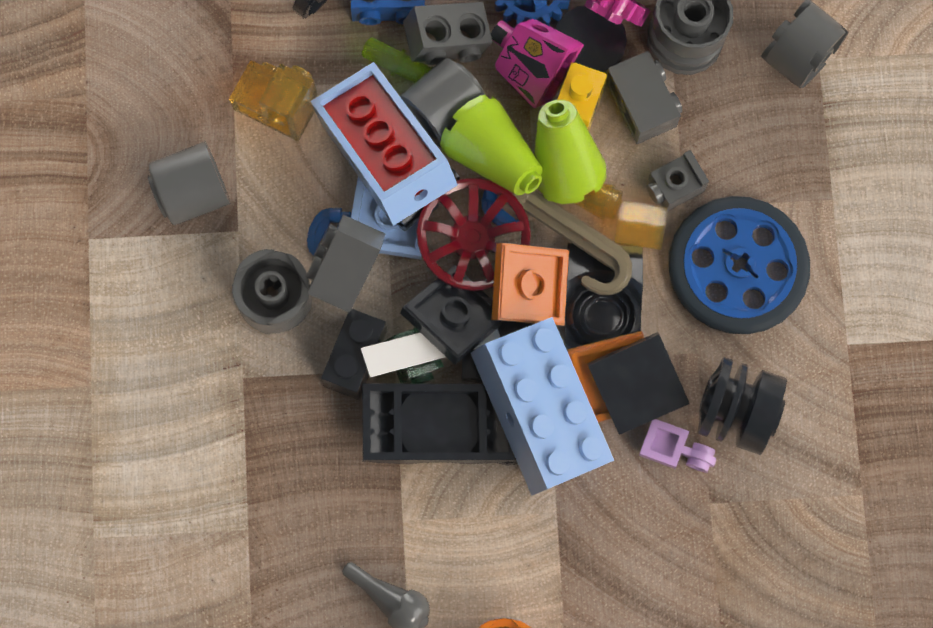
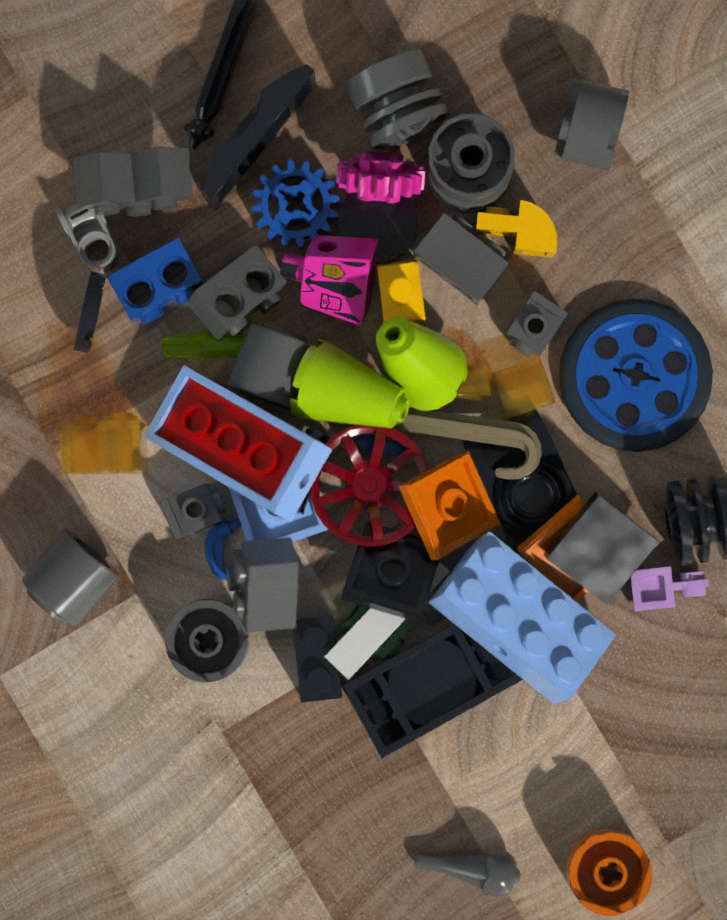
camera: 25 degrees left, 10 degrees up
none -> dark grey brick [160,483,226,540]
none -> yellow brick [475,200,557,257]

